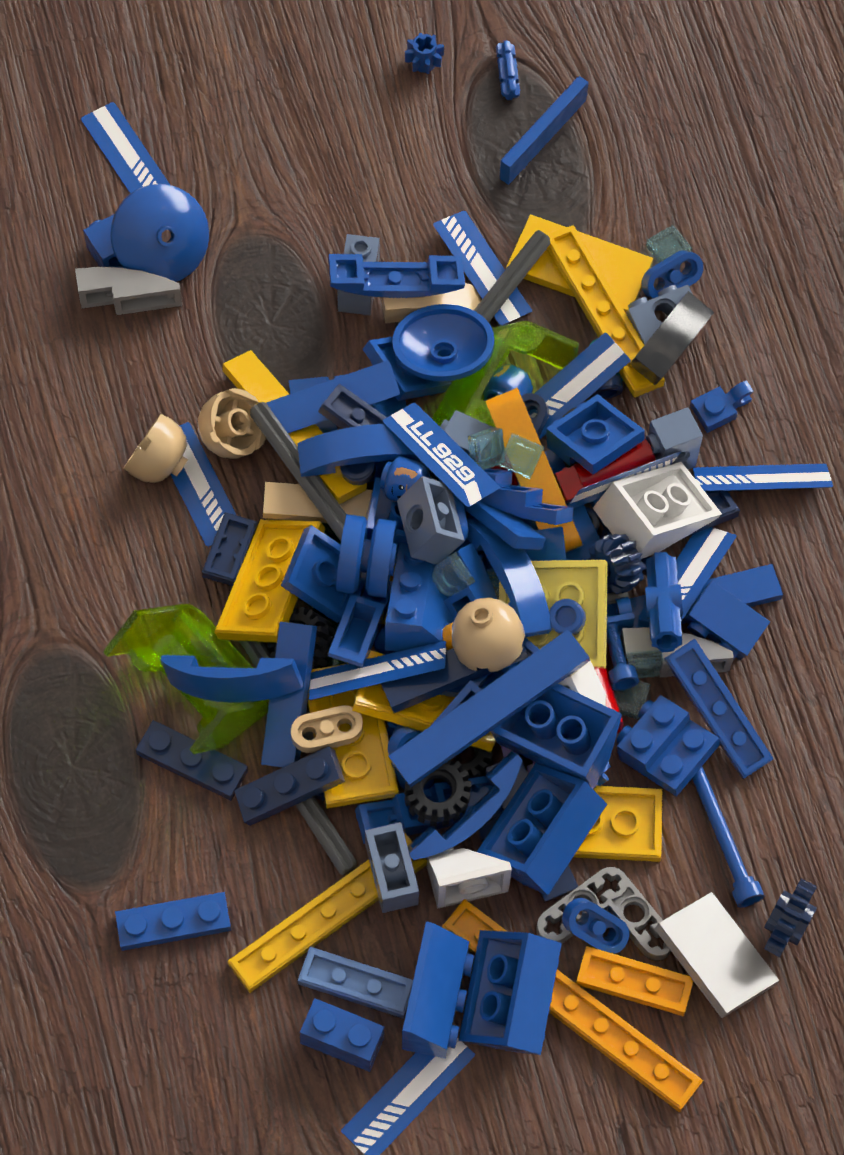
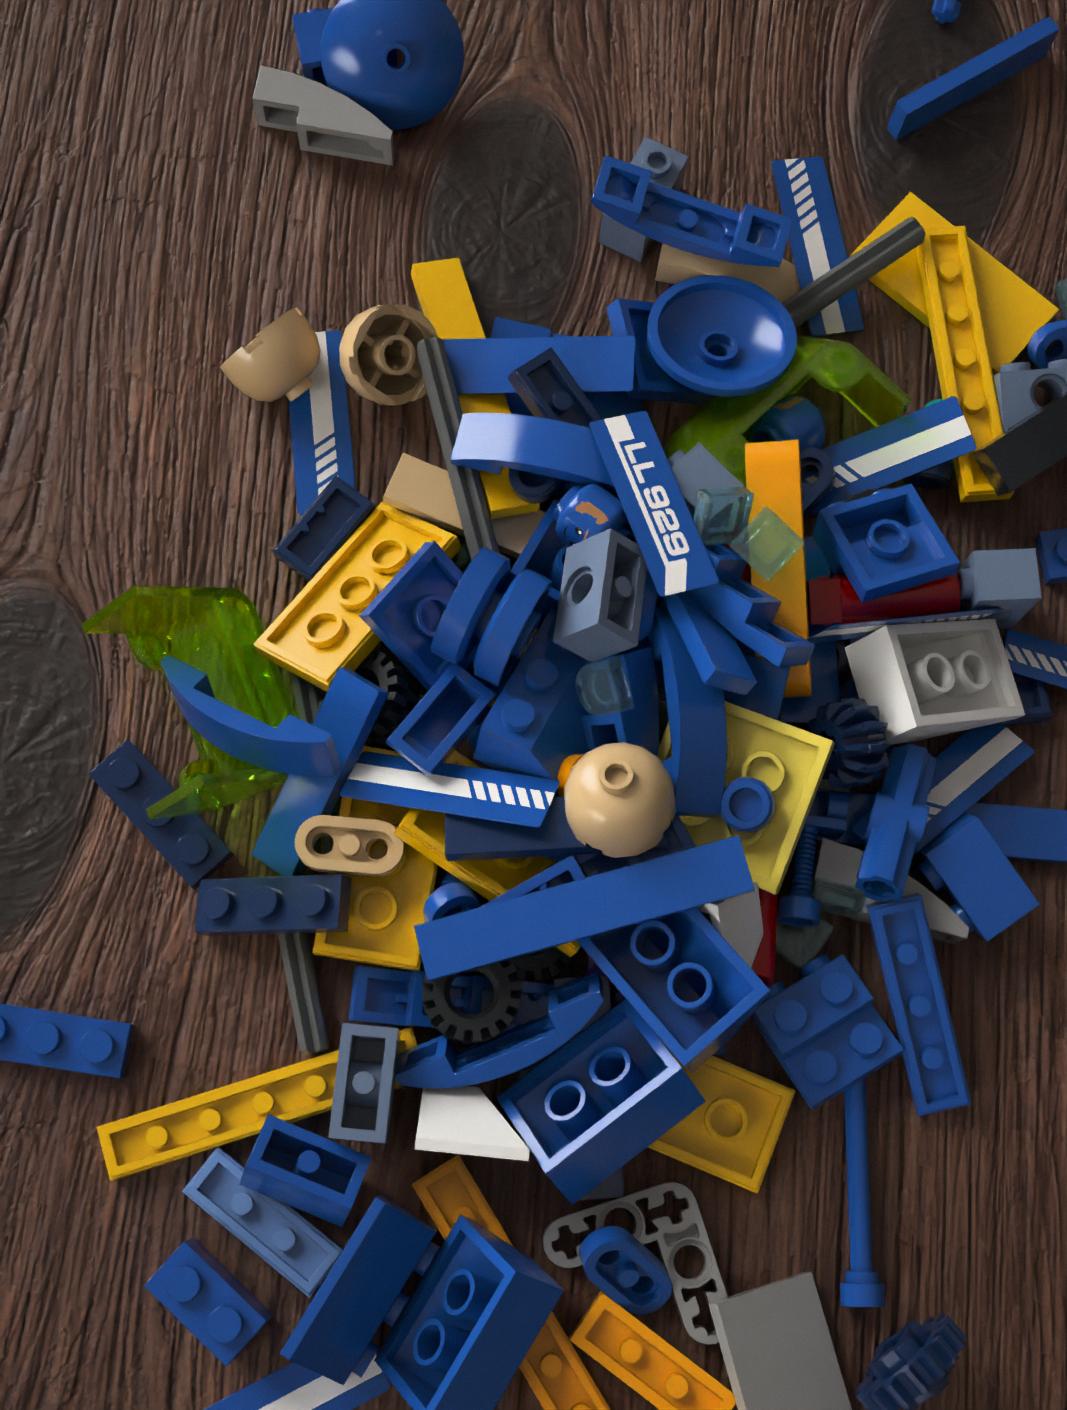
camera: 15 degrees right, 10 degrees up
none -> blue brick [239,1114,372,1227]

